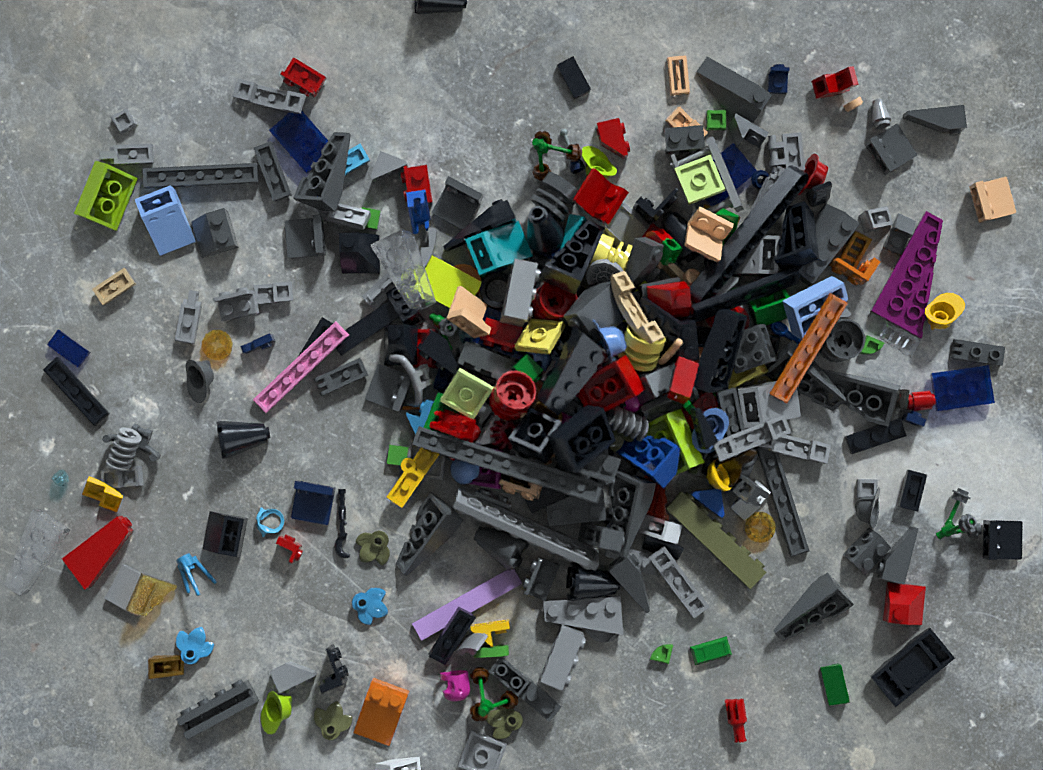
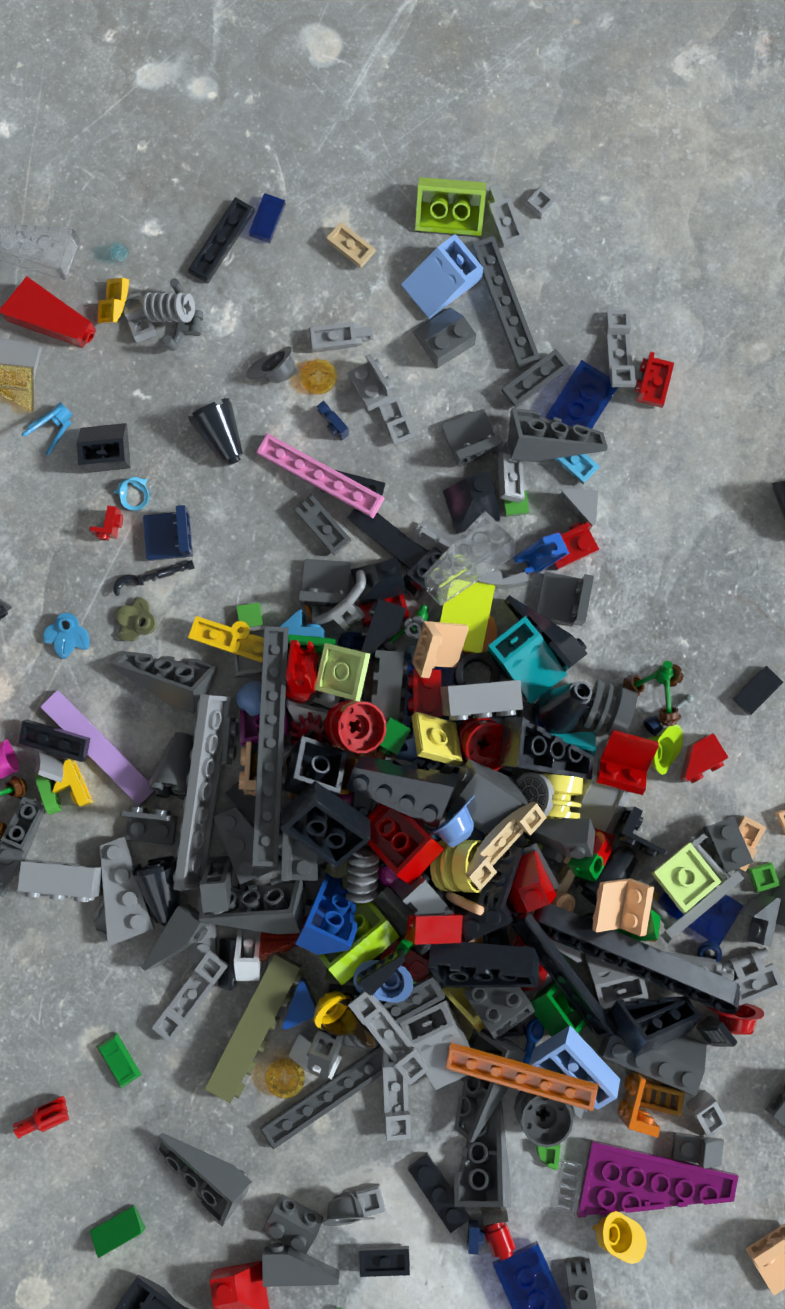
camera: 75 degrees right, 5 degrees down
bright green tile [650,644,673,664] -> none

